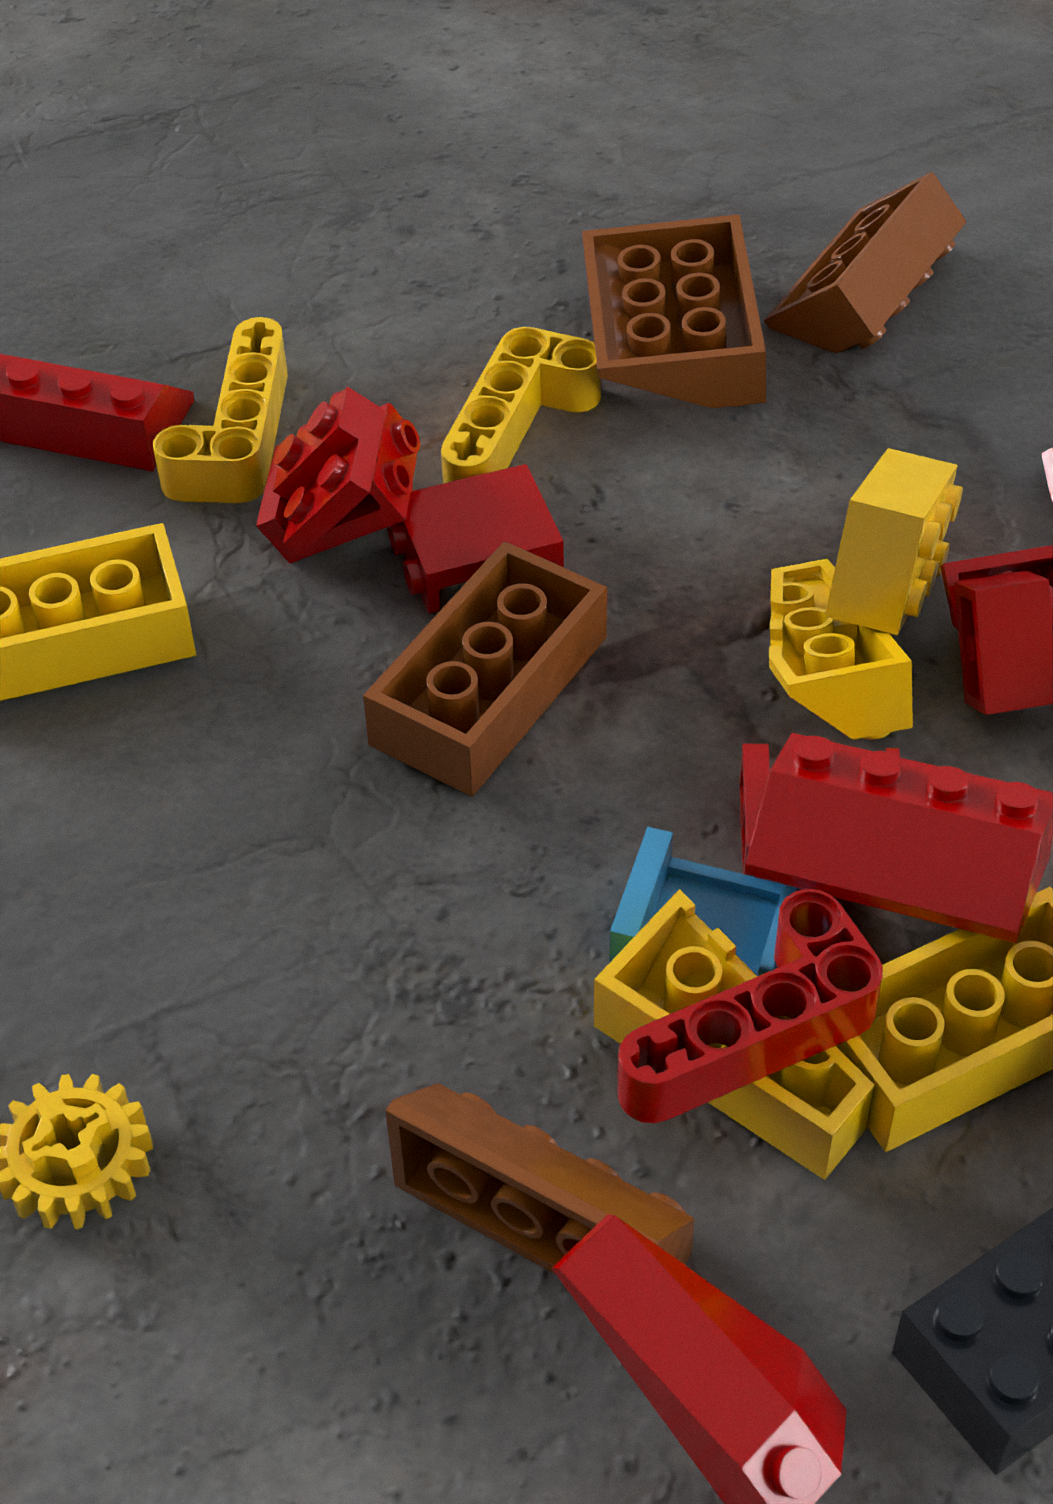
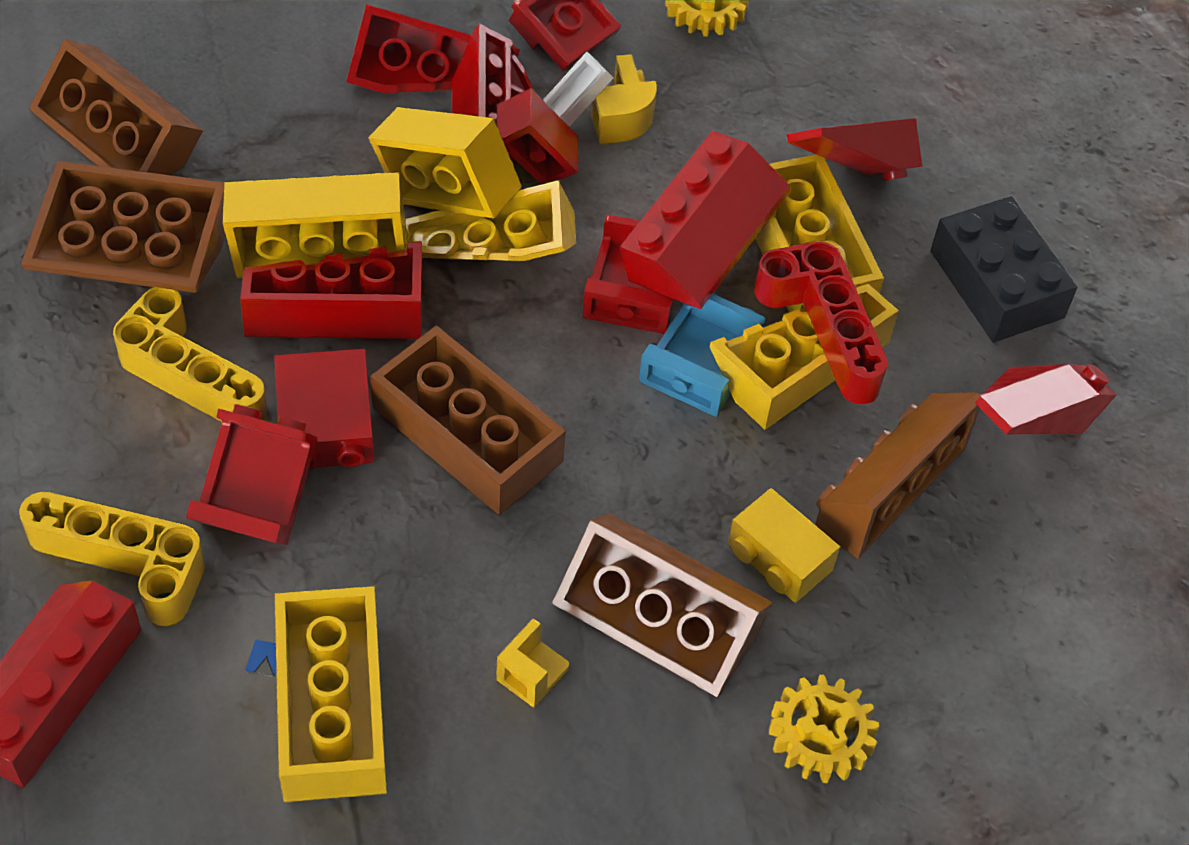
camera: 85 degrees left, 5 degrees up
red plate [273,386,386,556] -> none
none -> yellow brick [223,172,407,278]
none -> red wedge [240,241,423,339]
none -> yellow panel [496,619,569,708]
none -> dark orange slope [552,513,773,697]
none -> yellow brick [728,488,840,603]

